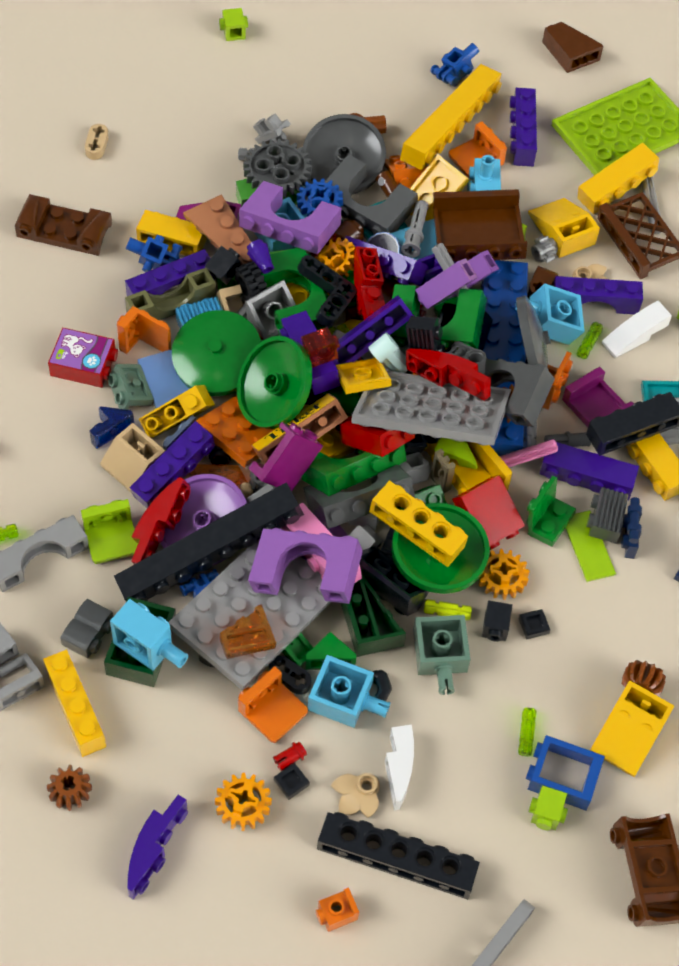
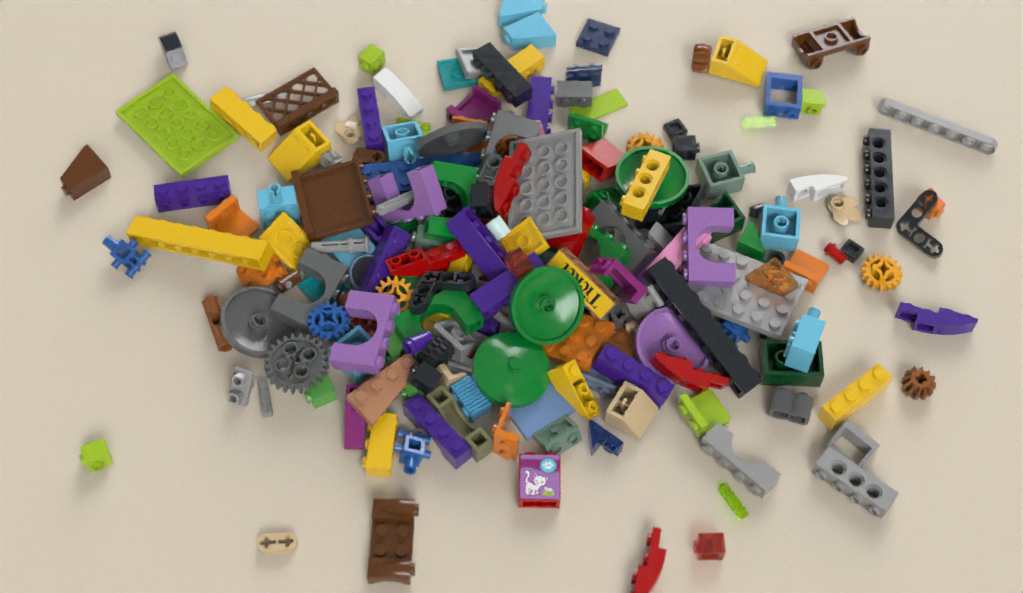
camera: 100 degrees left, 0 degrees up
none -> black beam [896,190,943,259]

